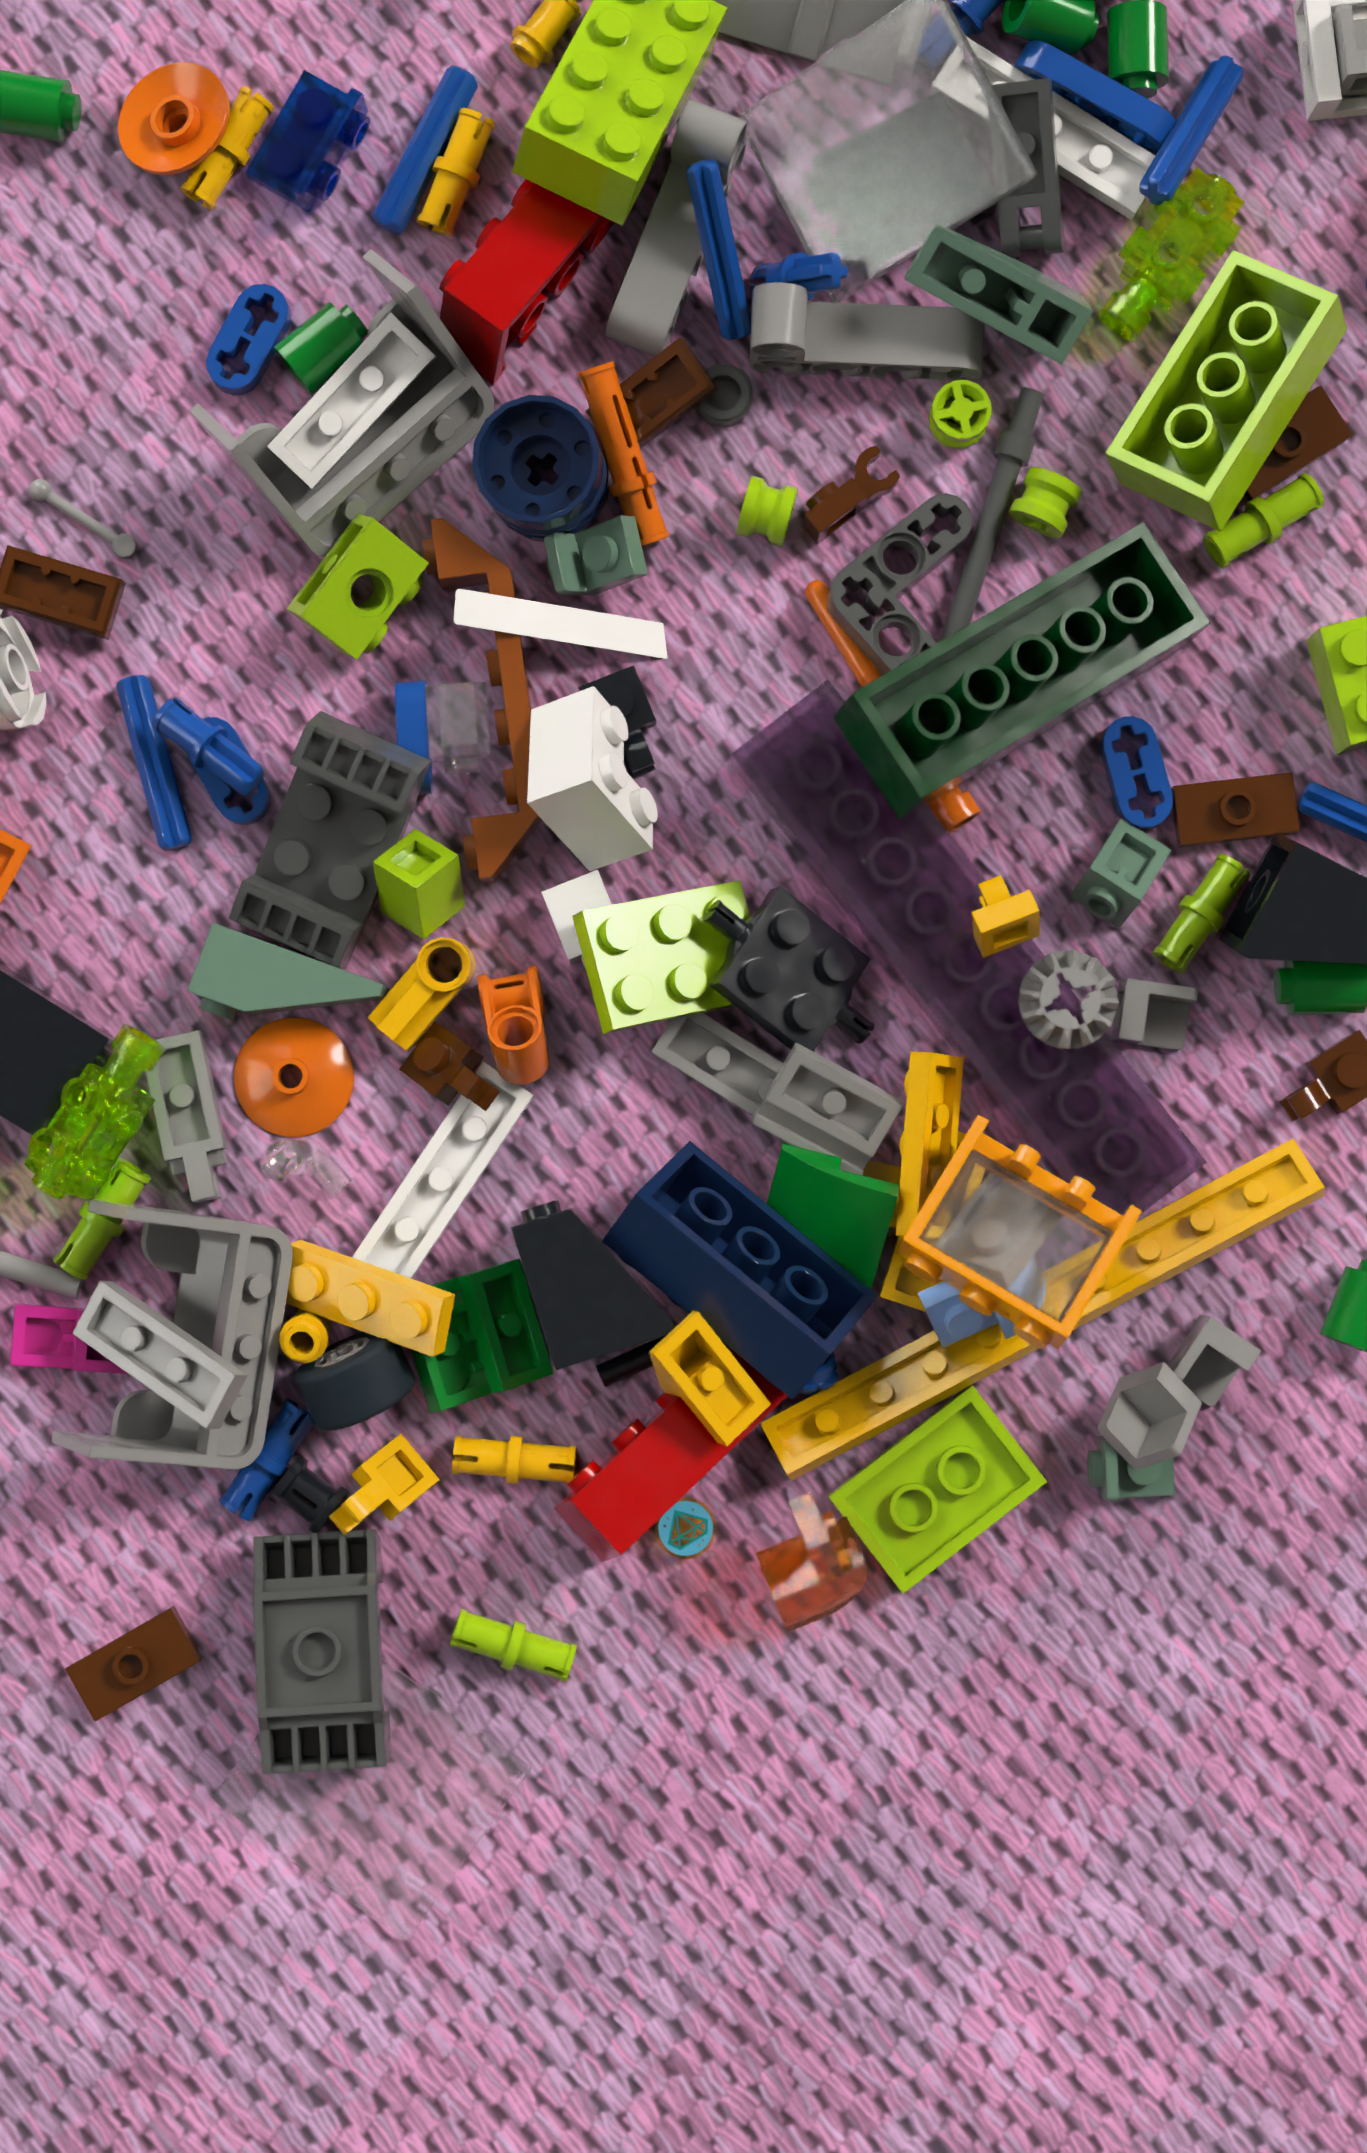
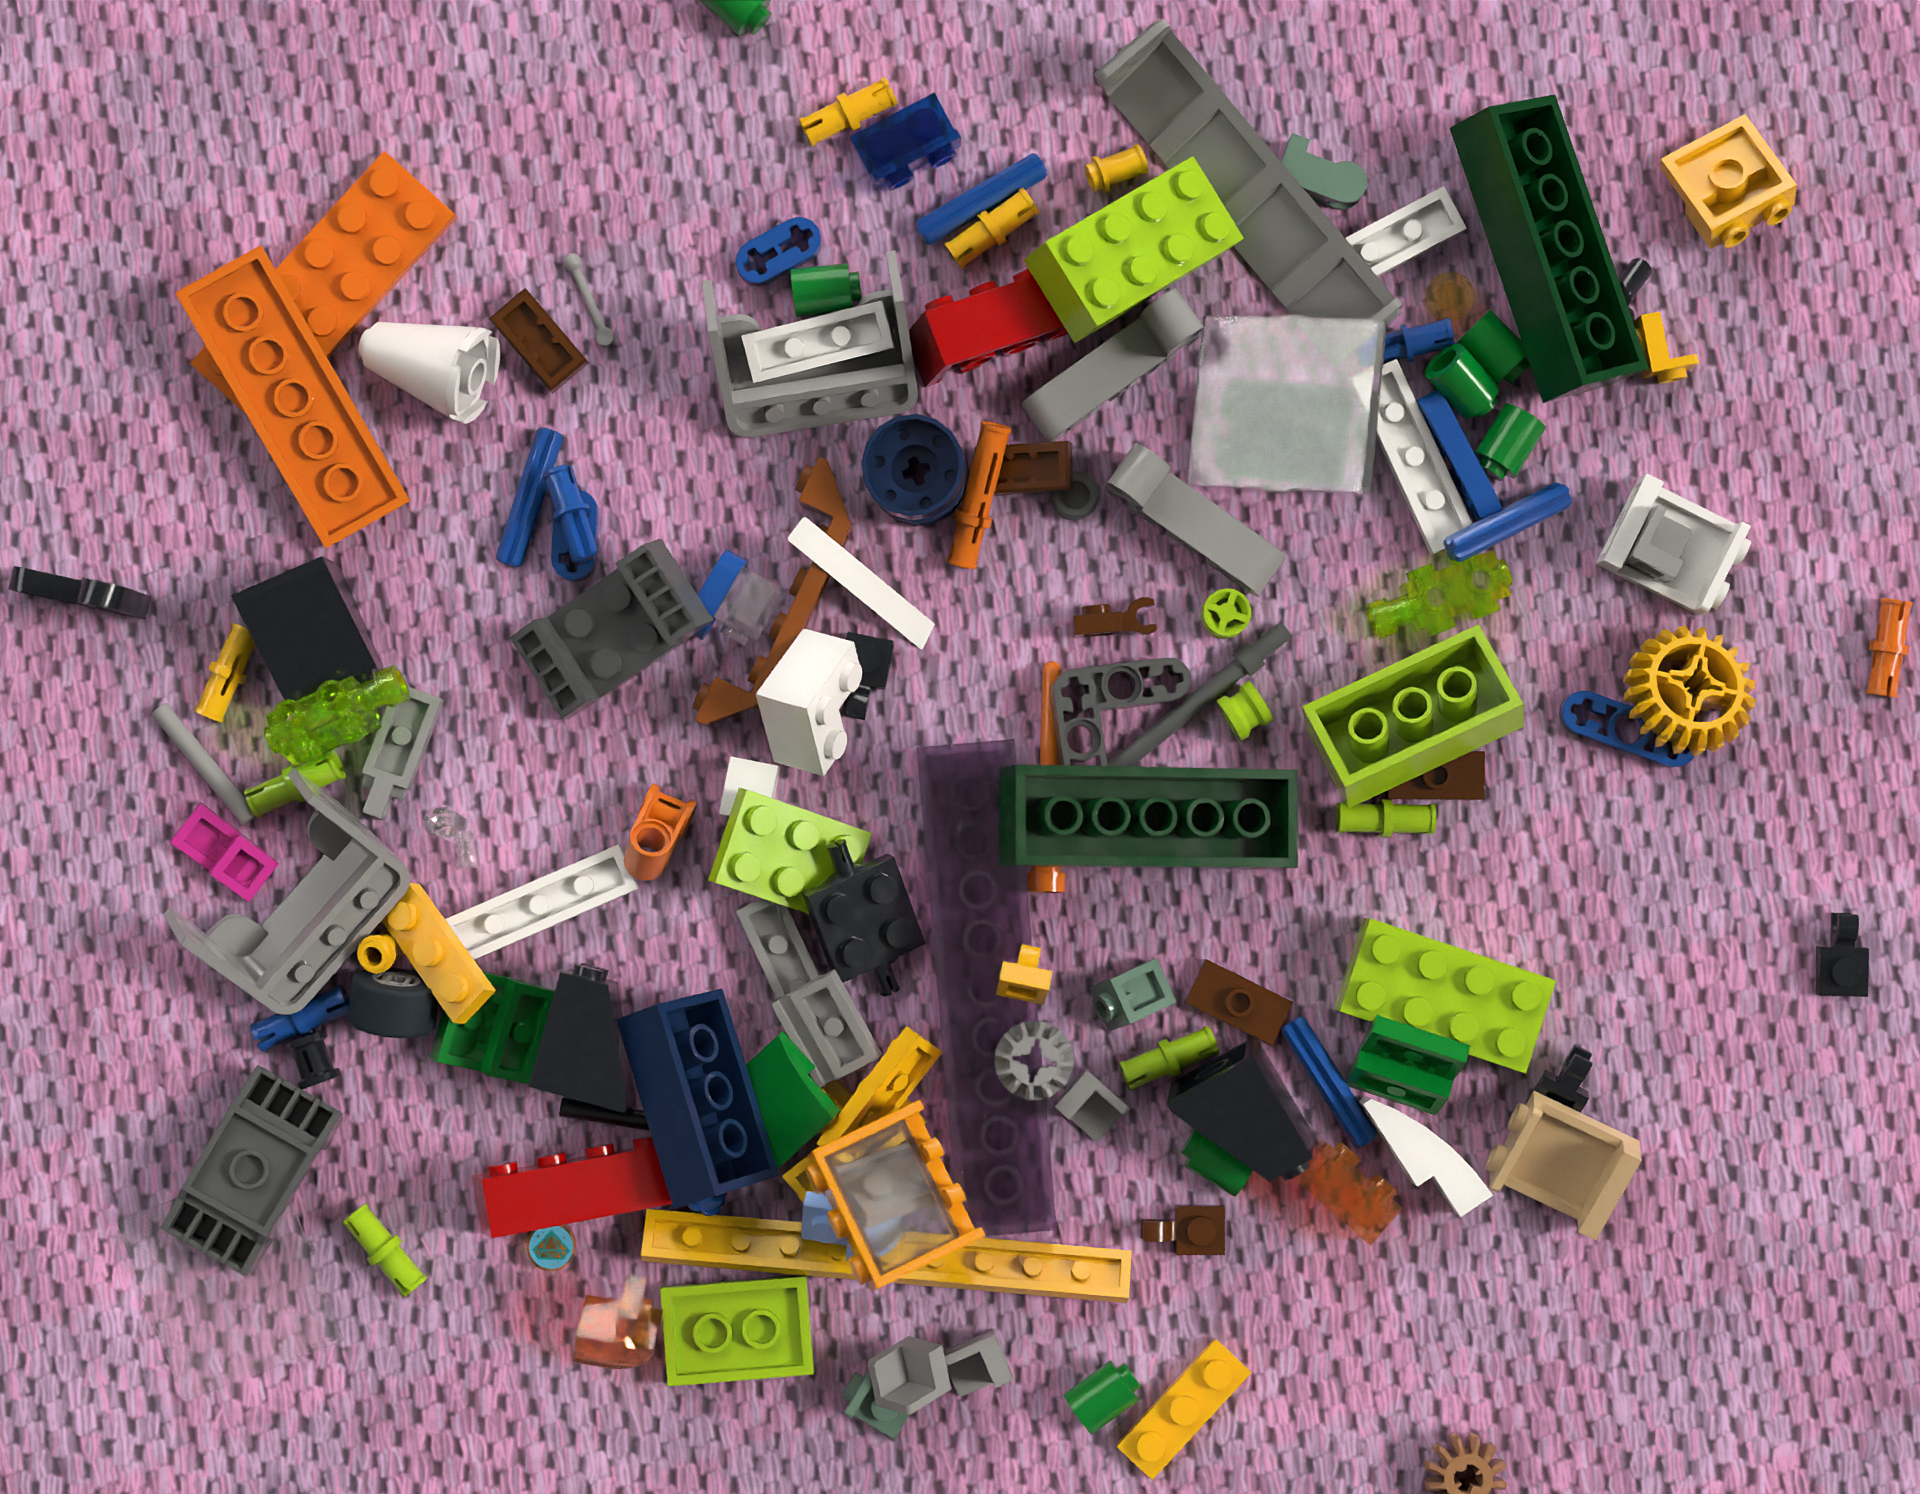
camera: 30 degrees right, 0 degrees up
reddish brown plate [65,1606,203,1722] -> none
light grey plate [72,1280,248,1429] -> none
orange dish [118,62,230,175] -> none
sand green slope [187,922,389,1021] -> none
orange dish [234,1017,354,1137] -> none
lime brick [286,513,429,660] -> none
yellow plate [329,1434,440,1536] -> none
yellow piece [367,937,476,1051] -> none
lime panel [373,828,465,940] -> none
reddish brown plate [399,1021,500,1111] -> none
yellow pin [452,1435,577,1484] -> none
sand green bracket [544,515,648,596] -> none
yellow slope [649,1310,771,1446] -> none
blue axle [686,160,751,340] -> none
lime wheel [736,476,798,547] -> none
blue axle [750,252,848,300] -> none
sand green slope [904,223,1093,365] -> none
dark grey plate [988,78,1065,258] -> none
blue beam [1100,716,1173,830] -> none

